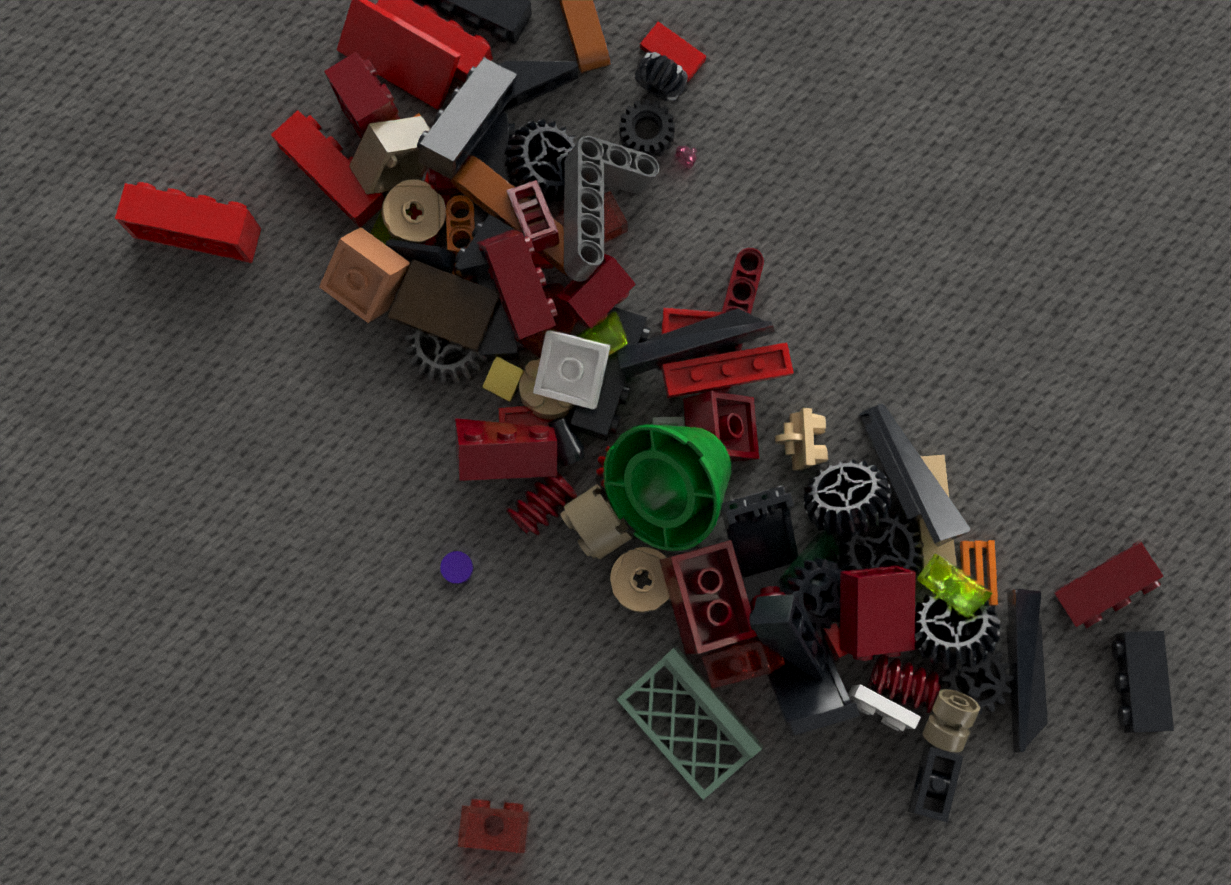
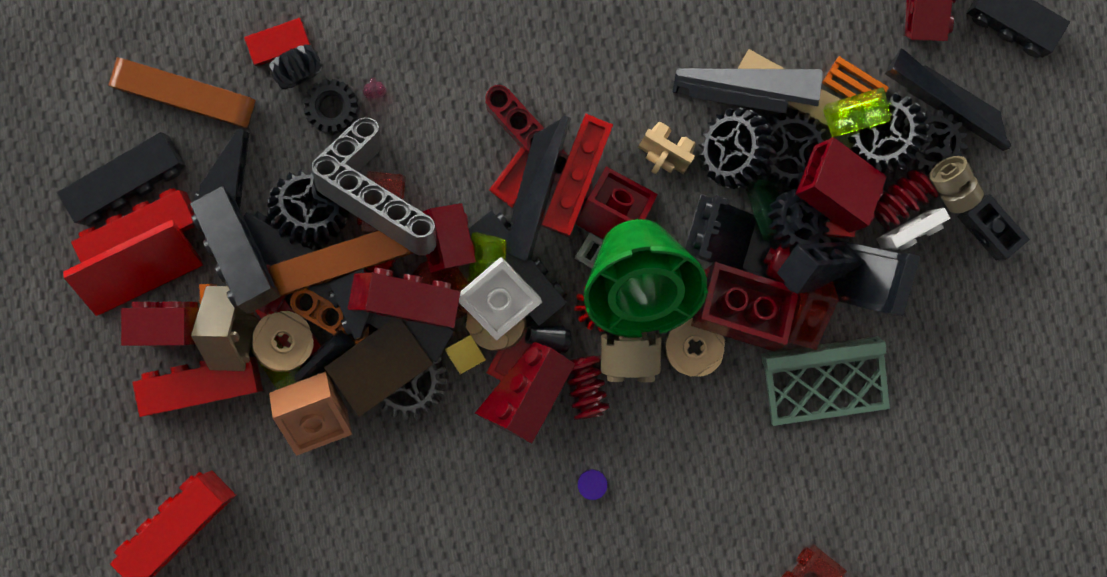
camera: 60 degrees left, 10 degrees up
dark red slope [506,180,560,253] -> none

